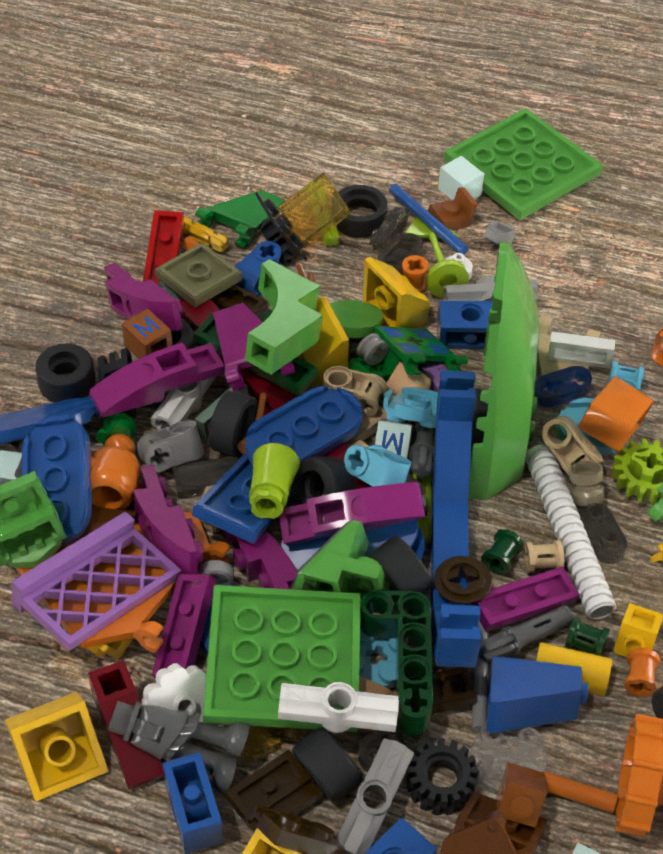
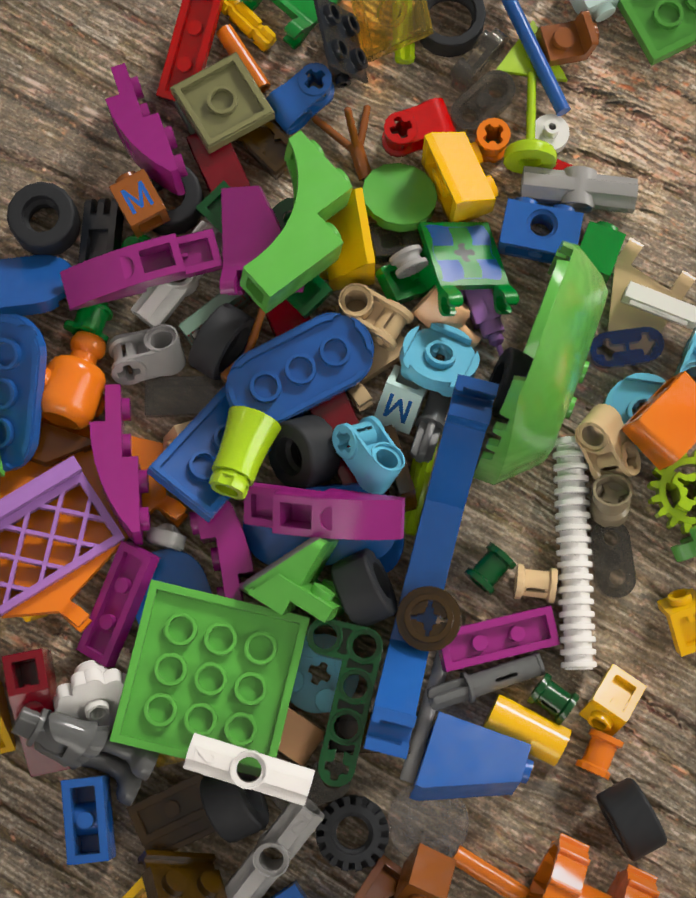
camera: 15 degrees right, 30 degrees up
light grey tile [485,221,516,245] -> none
none -> red piece [381,98,456,158]

